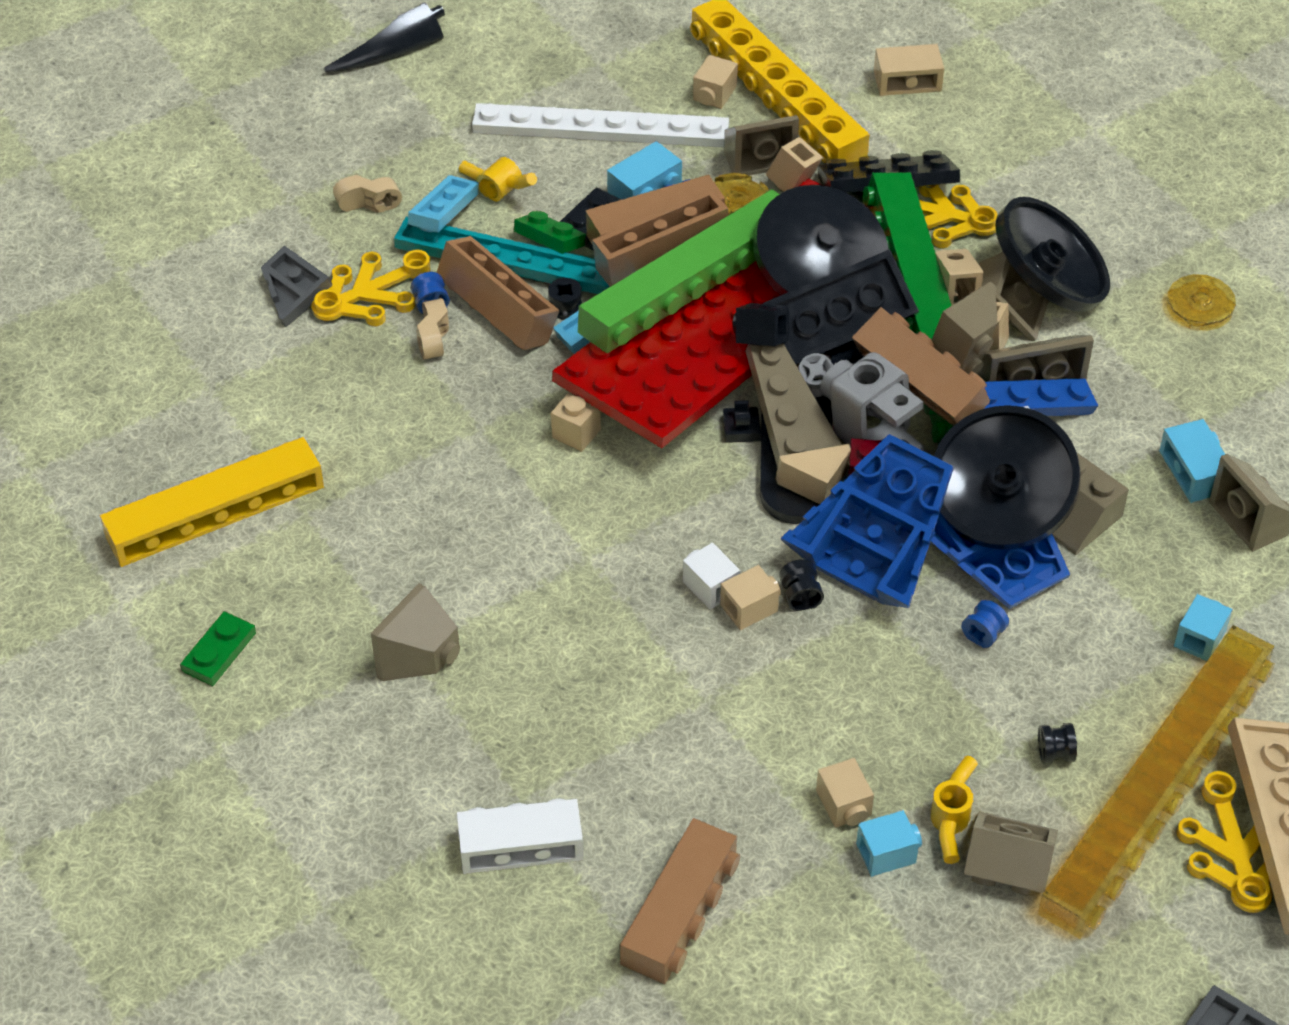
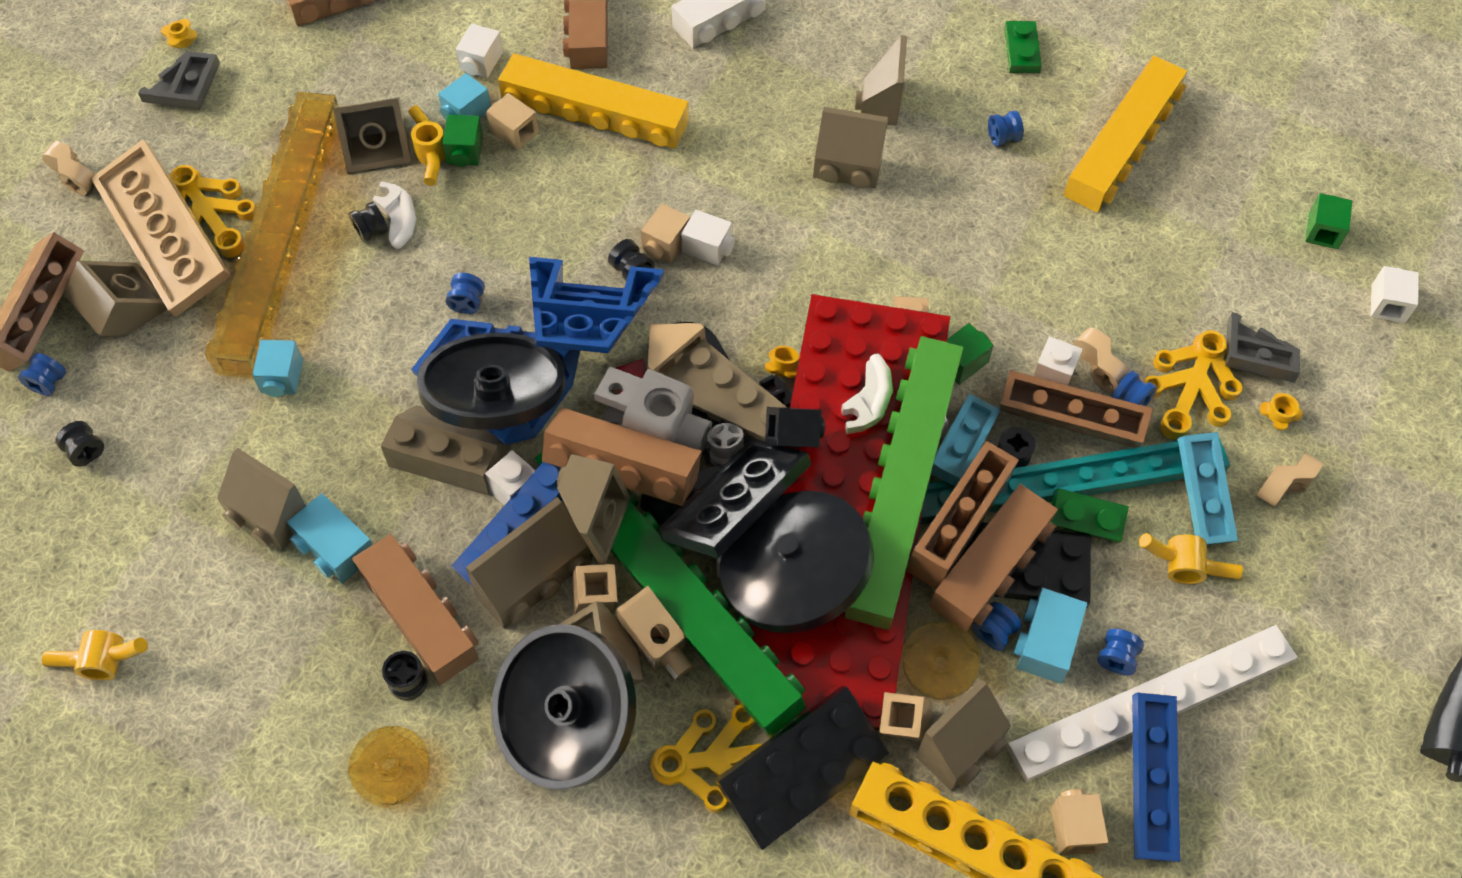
camera: 150 degrees right, 10 degrees up
none -> medium nougat brick [352,534,479,686]
none -> white piece [373,181,417,249]
none -> black wheel [382,650,428,701]
none -> green brick [442,115,483,167]
none -> white brick [456,23,503,78]
none -> yellow brick [498,53,689,149]
none -> yellow plate [765,346,800,378]
none -> dark tan slope [813,107,888,188]
none -> white piece [841,354,893,434]
none -> green brick [947,323,994,385]
none -> blue wheel [988,110,1024,147]
none -> white brick [1034,336,1082,386]
none -> blue wheel [1097,629,1144,676]
none -> blue plate [1132,692,1180,863]
none -> yellow plate [1259,393,1303,431]
none -> green brick [1305,193,1353,250]
none -> white brick [1371,266,1419,323]

